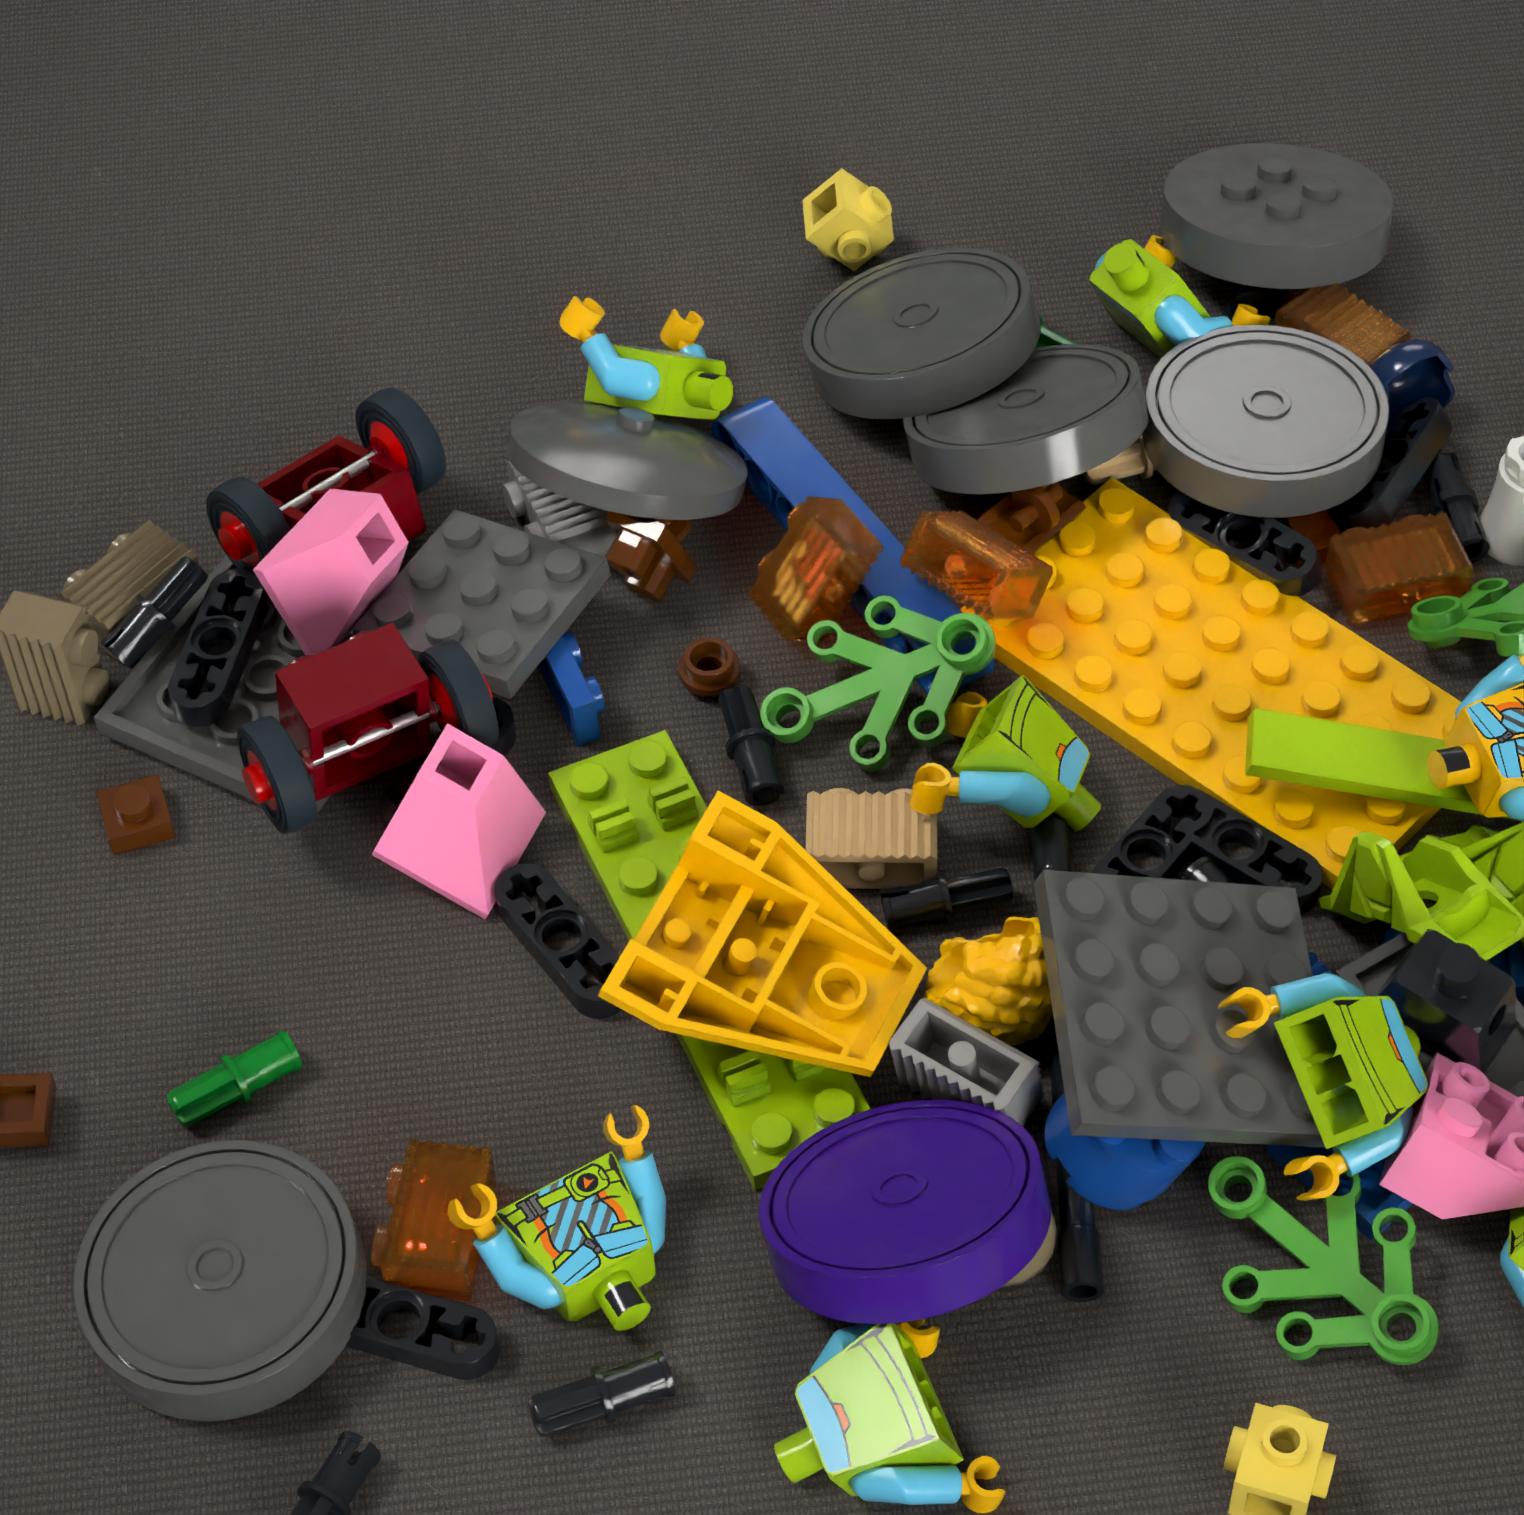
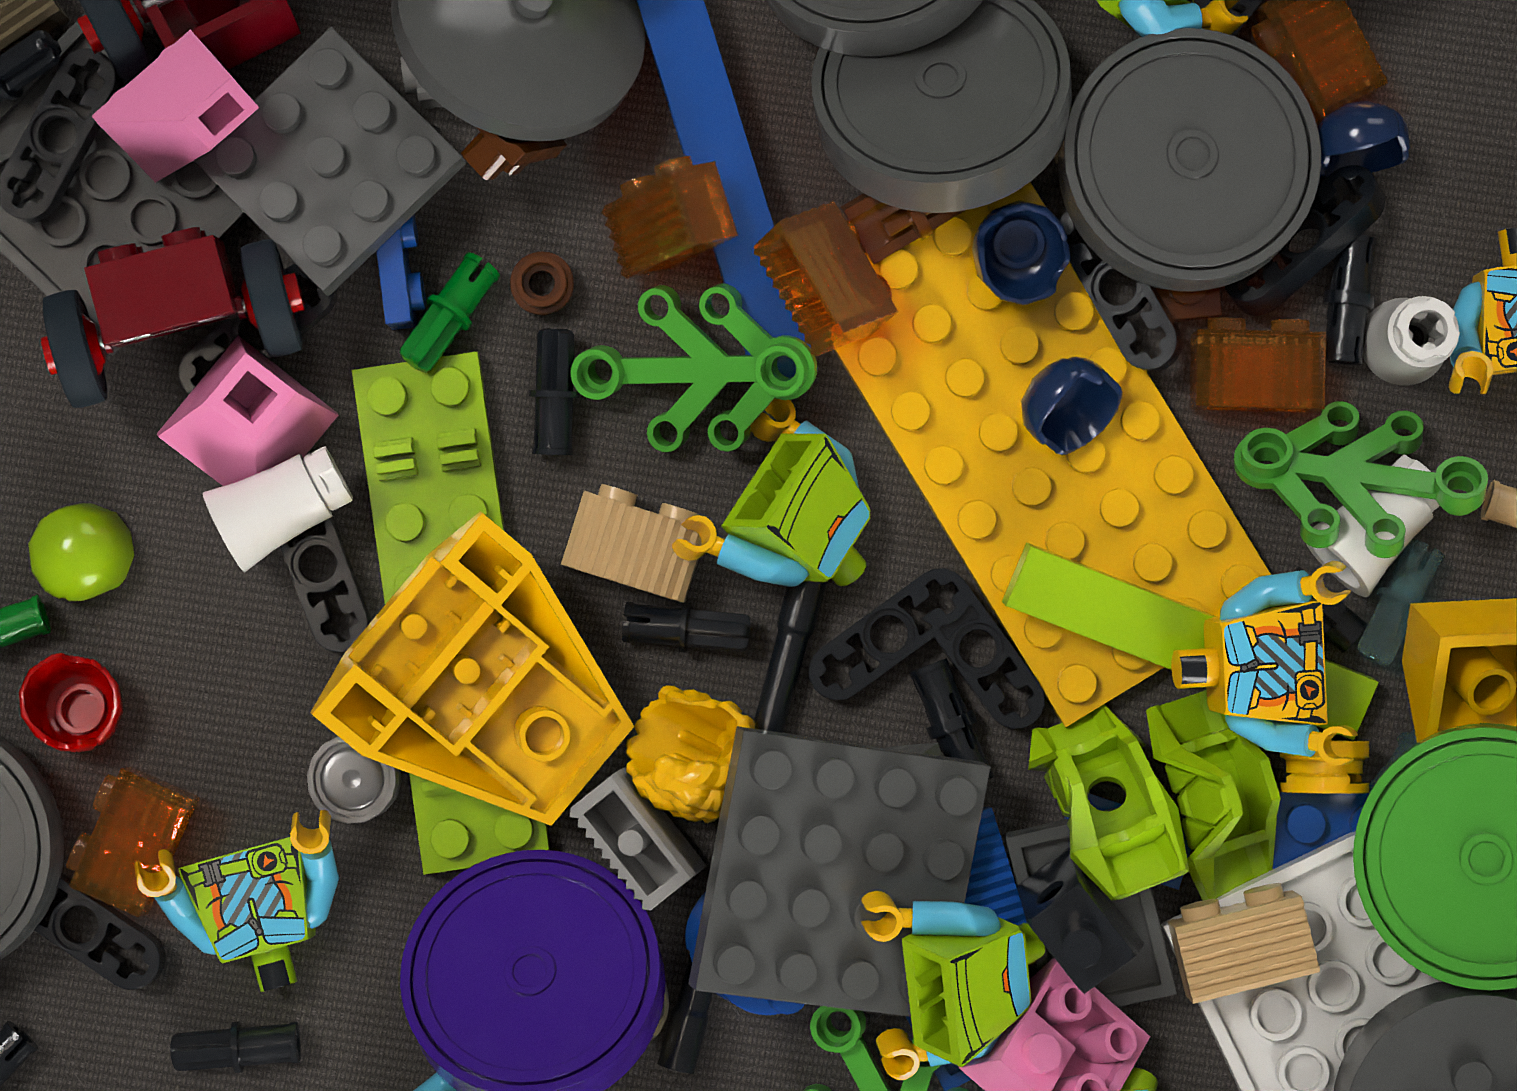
camera: 15 degrees right, 35 degrees up
none -> red hair [19,653,124,752]
none -> lime hair [28,503,134,602]
none -> white plant [202,446,353,572]
none -> flat silver wheel [307,736,402,824]
none -> green axle [399,252,500,373]
none -> dark blue hair [972,200,1070,305]
none -> dark blue hair [1021,357,1123,455]

